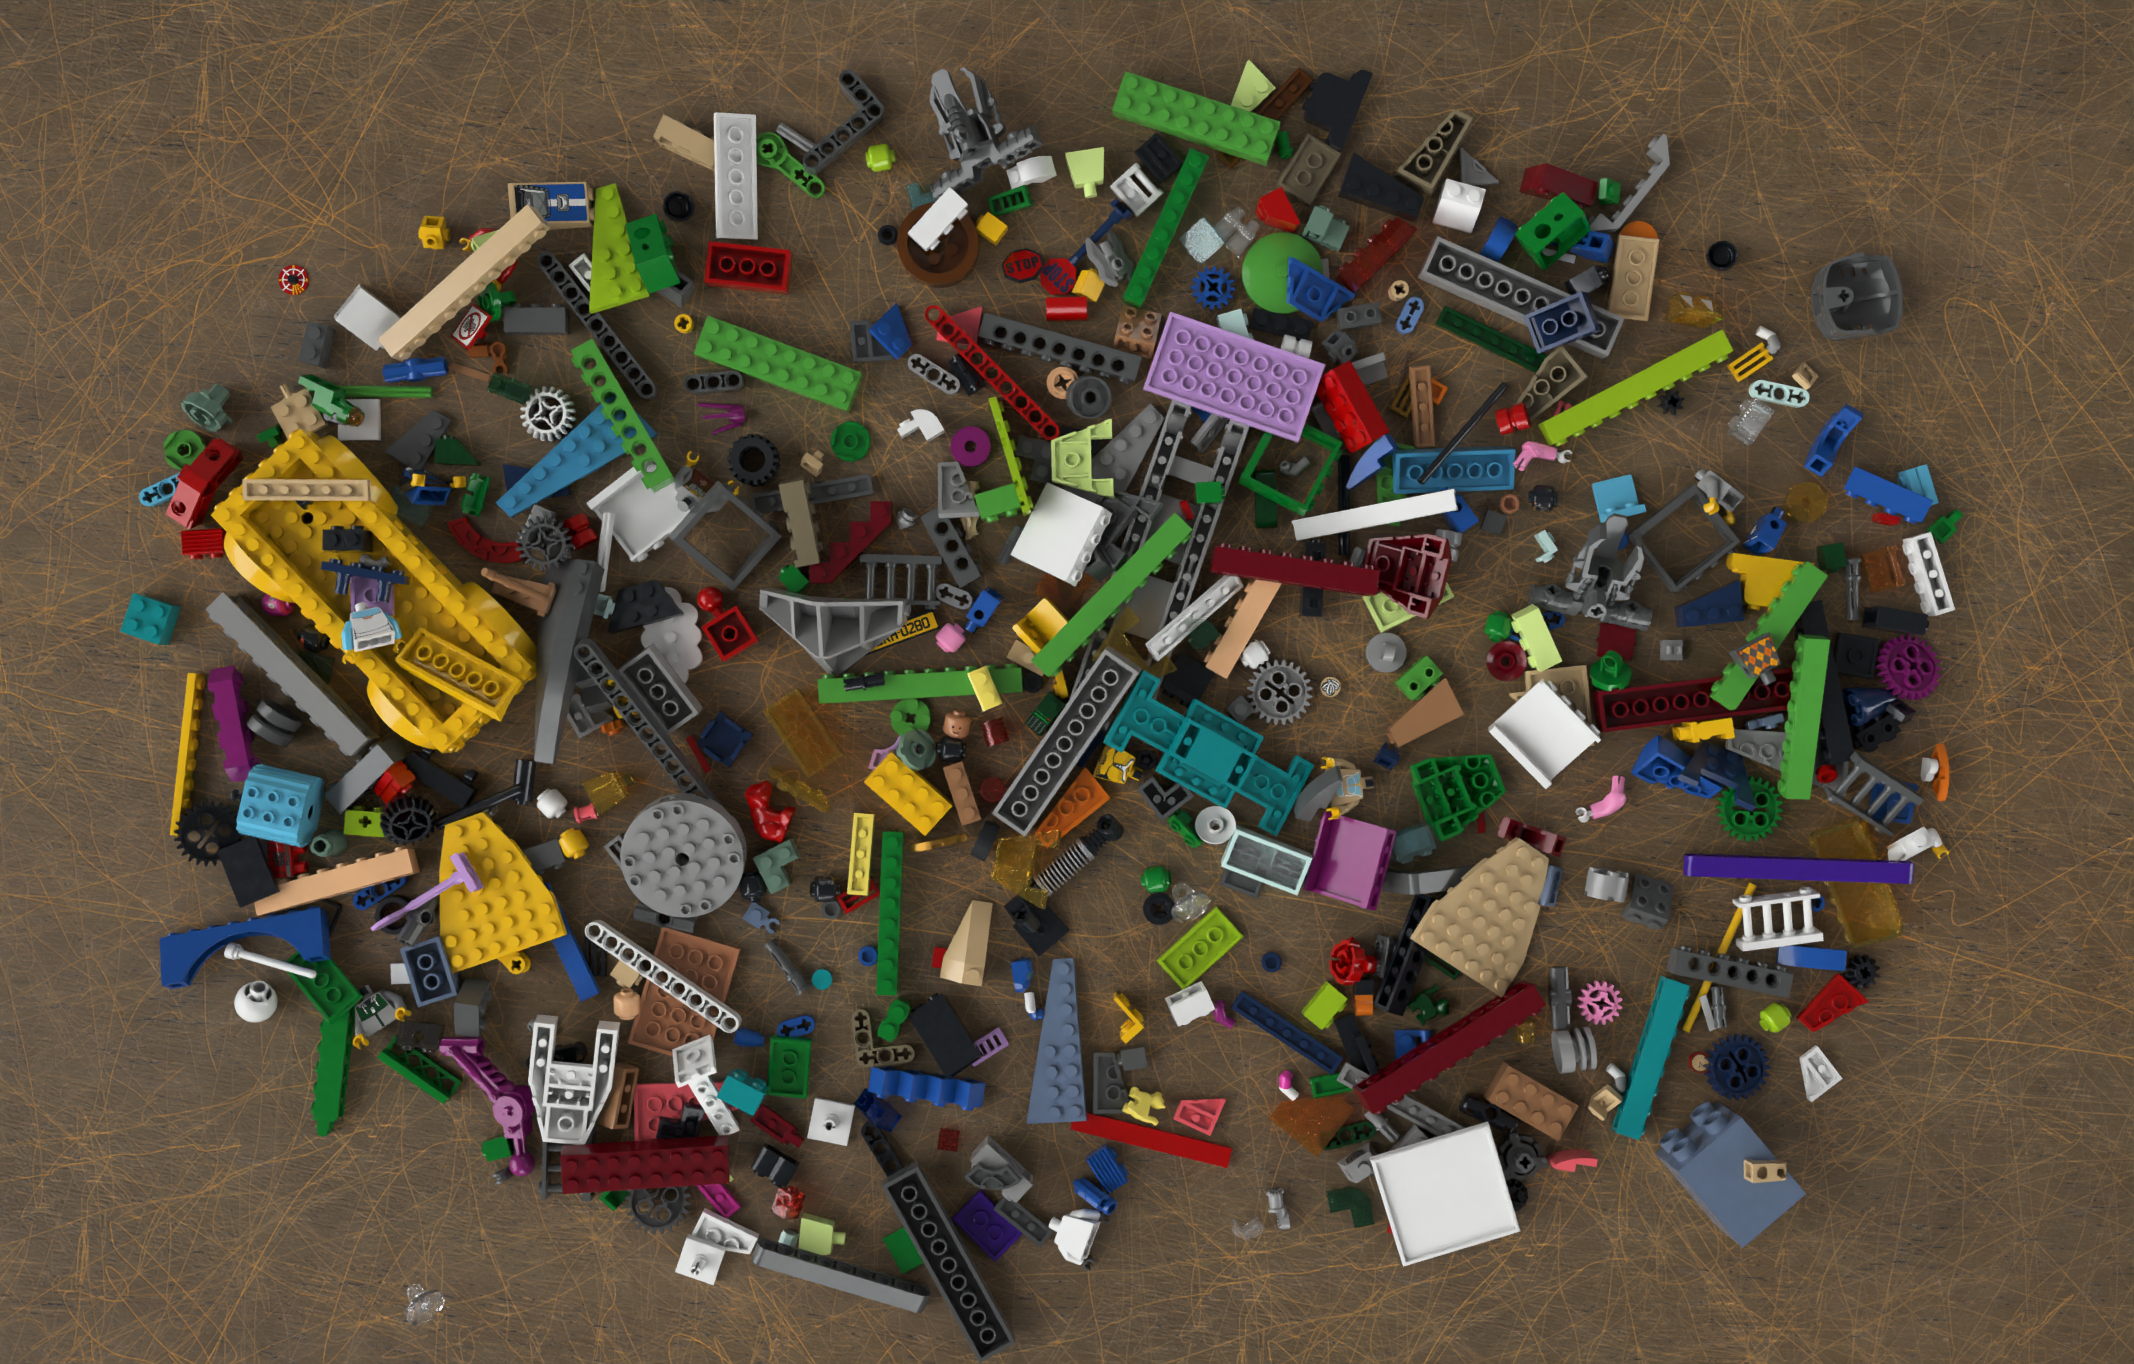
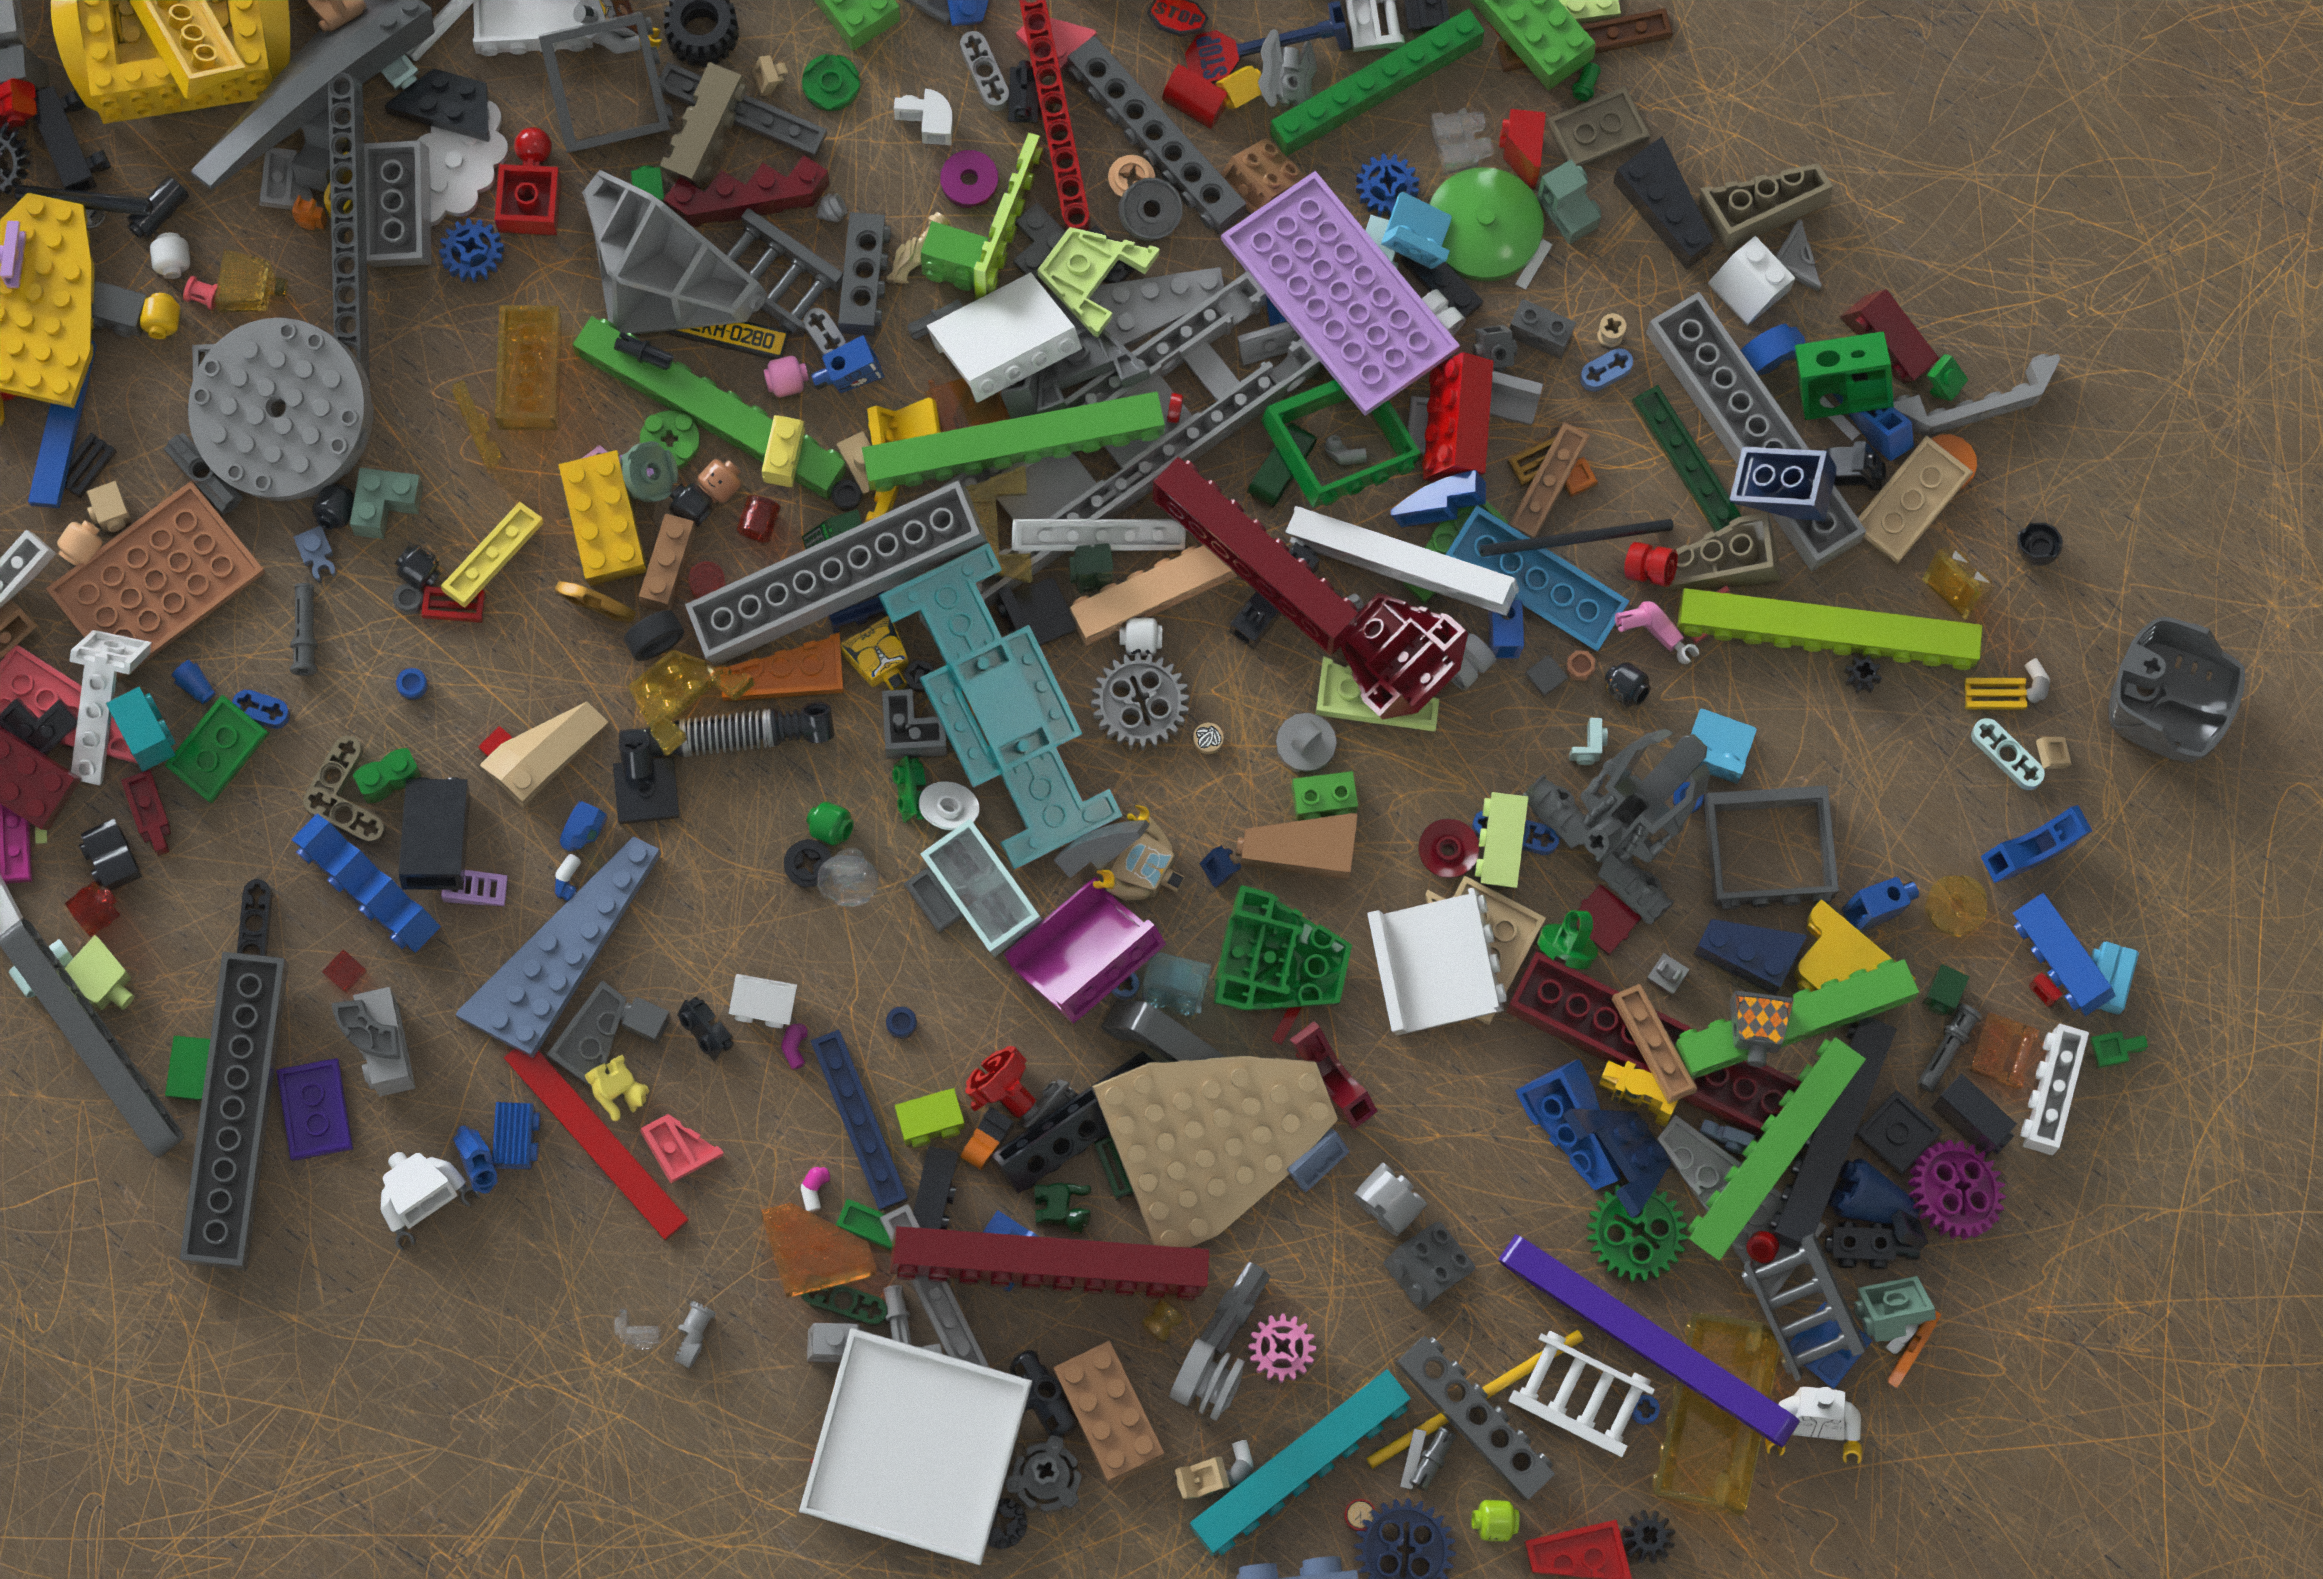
camera: 30 degrees right, 15 degrees down
white beam [585,920,742,1033] -> none
red piece [686,735,712,774] -> none
dark blue panel [697,711,754,768] -> none
red animal [744,781,796,843] -> none
white tile [807,1097,855,1146] -> none
teal tile [812,969,833,990] -> none
clear blue slope [854,1088,902,1133] -> none
green brick [876,830,905,996] -> none
light grey wing [938,462,980,518] -> none
dark grey plate [993,1196,1053,1248] -> none
yellow bracket [1113,992,1144,1043] -> none
lime tile [1156,906,1244,990] -> none
clear light blue piece [1179,217,1226,265] -> none
green brick [1195,481,1225,504] -> none
dark grey brick [1224,695,1255,723] -> none
blue wing [1286,257,1356,322] -> none
black brick [1302,70,1373,153] -> none
clear green plate [1326,1187,1374,1228] -> none
clear red slope [1337,217,1417,293] -> none
black axle [1338,455,1350,556] -> none
green head [1484,611,1512,642] -> none
coral slope [1546,1149,1598,1172] -> none
bright pink arm [1575,776,1626,823] -> none
light grey torso [1695,469,1745,526] -> none
clear brick [1727,397,1775,446] -> none
blue slope [1776,945,1847,971] -> none
none -> blue gear [439,218,504,283]
none -> black hinge [677,996,734,1061]
none -> medium azure bracket [1381,192,1452,269]
none -> medium nougat tile [1612,984,1697,1104]
none -> sand green plate [1854,1276,1936,1342]

